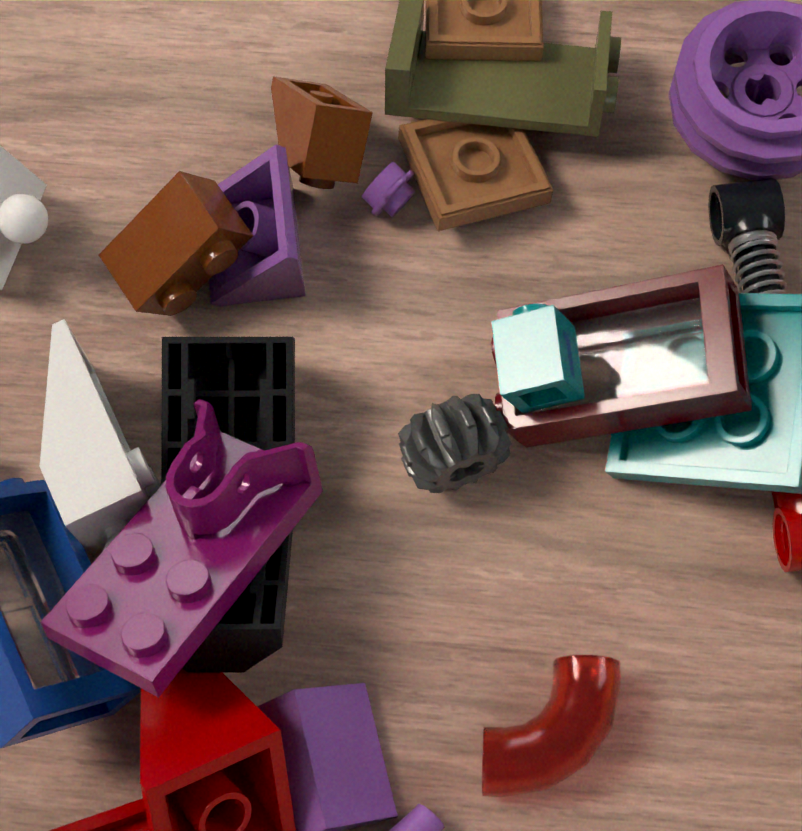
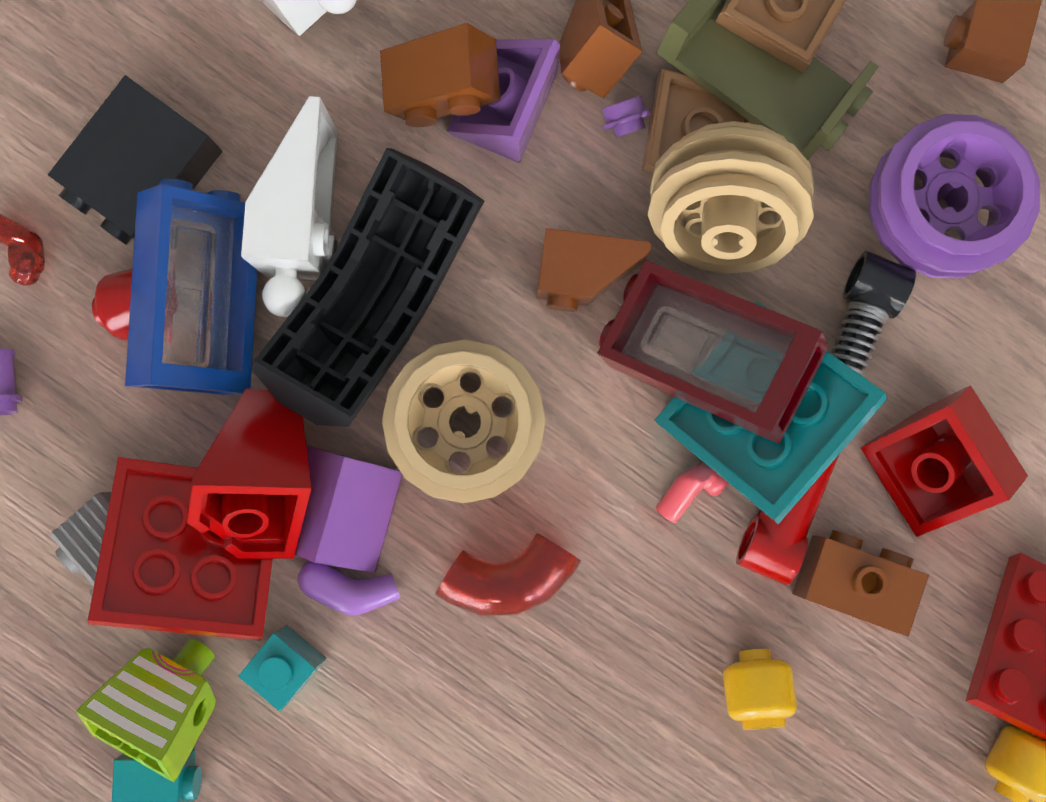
camera: 25 degrees right, 15 degrees up
magenta plate [40,399,323,698] -> none
dark grey gear [398,394,512,493] -> none
brick [491,303,585,414] -> none
none -> tan wheel [382,339,546,503]
none -> dark orange slope [537,228,651,312]
none -> tan wheel [648,121,814,274]
none -> coral arm [656,461,728,523]

